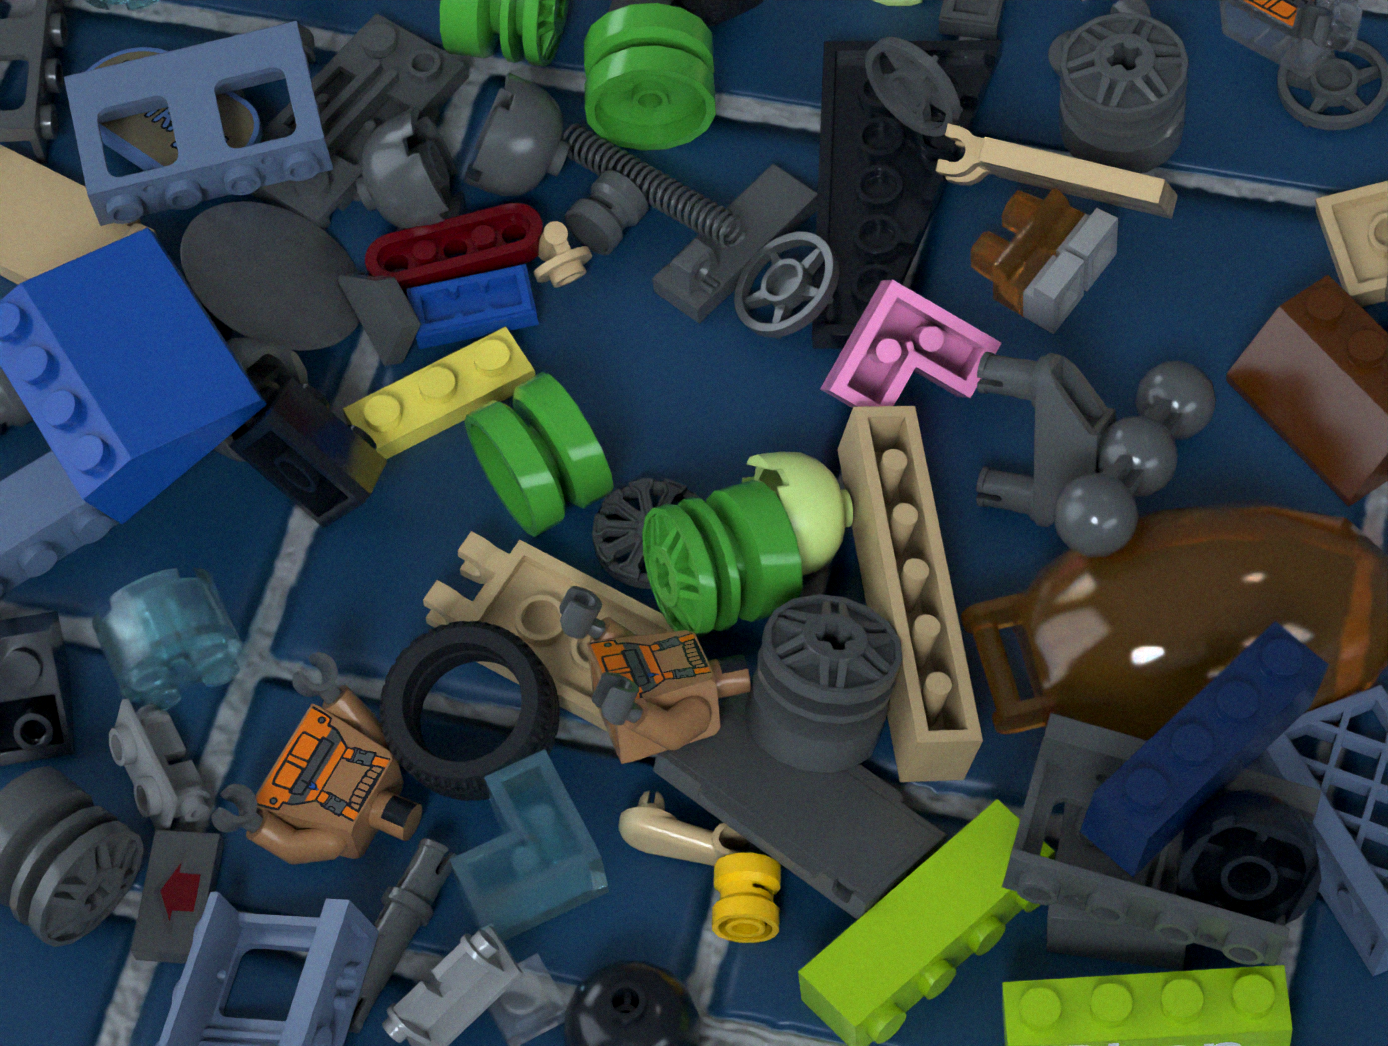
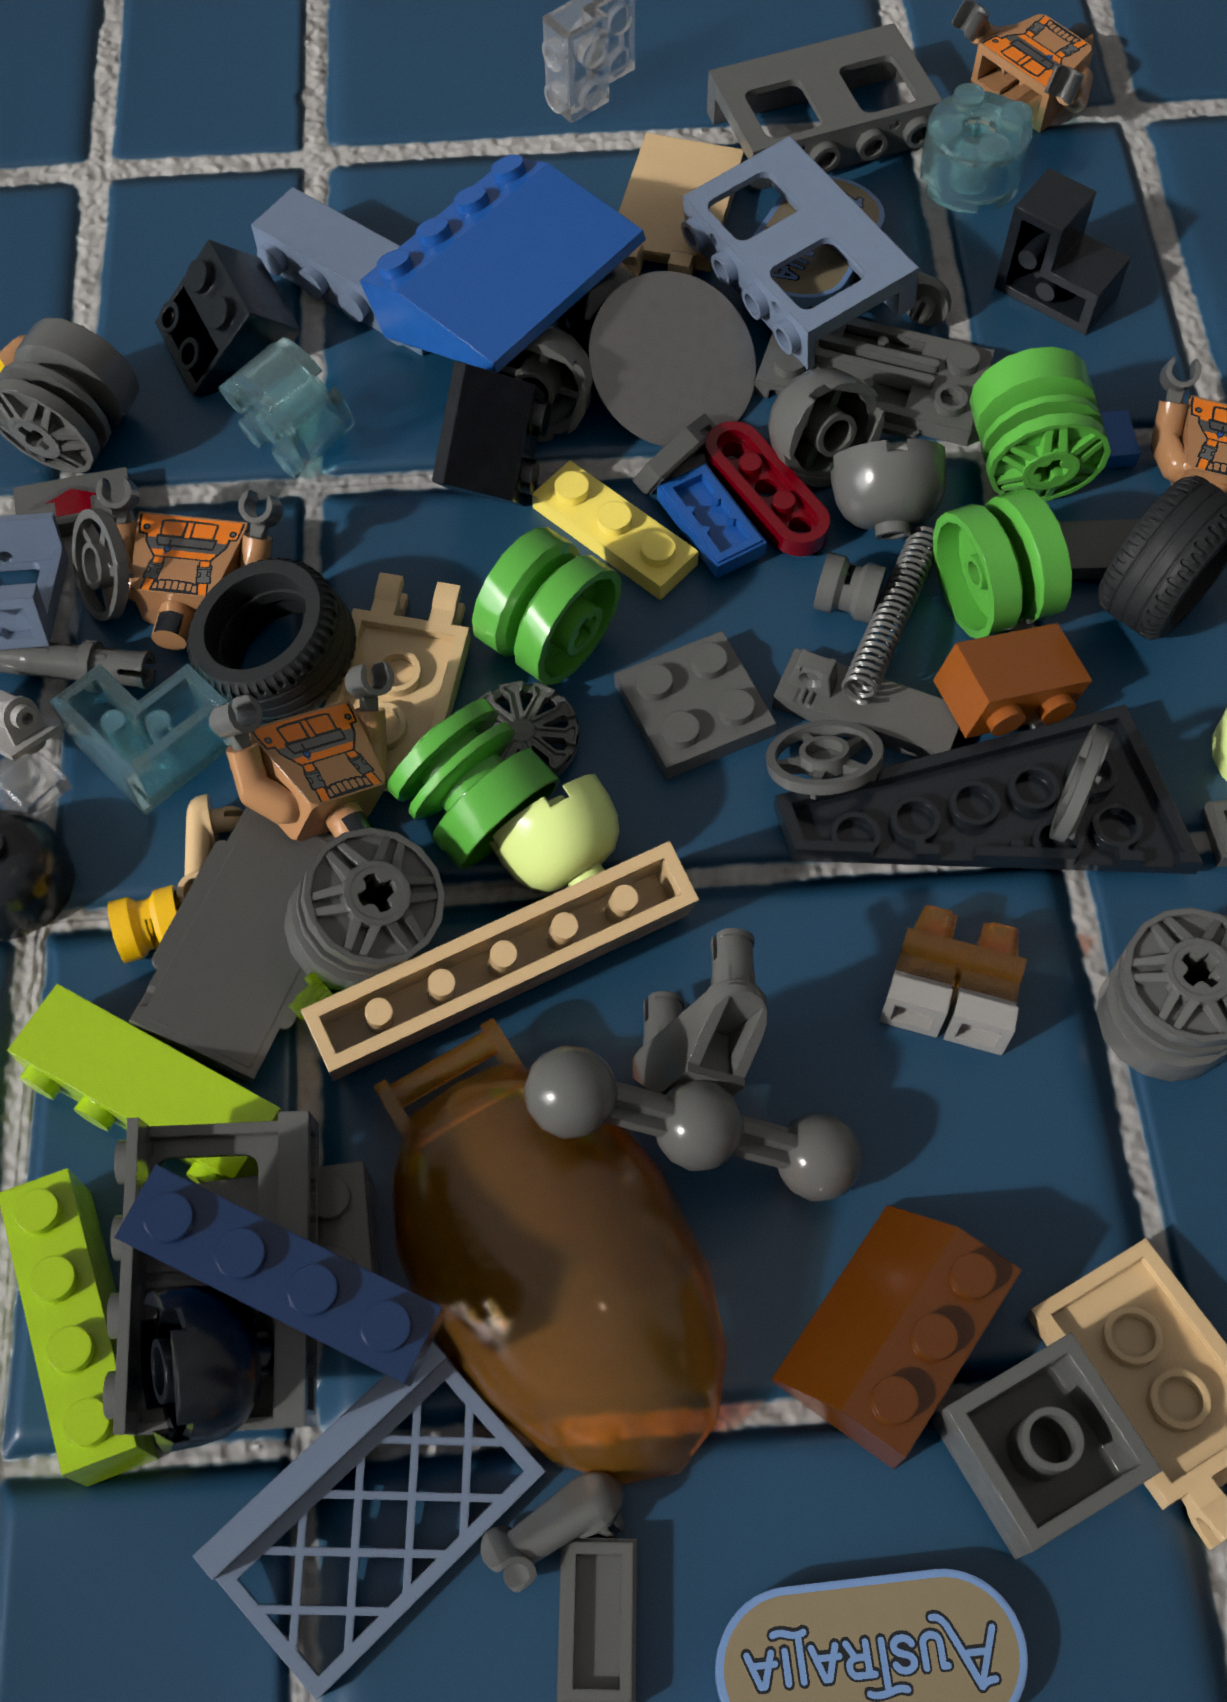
camera: 65 degrees right, 5 degrees up
light grey hinge [109,698,210,830] -> none
tan plate [534,221,592,288] -> none
bright pink brick [820,280,1002,408] -> none
tan tile [935,123,1178,219] -> none
none -> dark grey wheel [72,508,134,621]
none -> clear neon green piece [288,971,333,1020]
none -> dark grey plate [614,631,777,780]
none -> dark orange brick [933,623,1092,738]

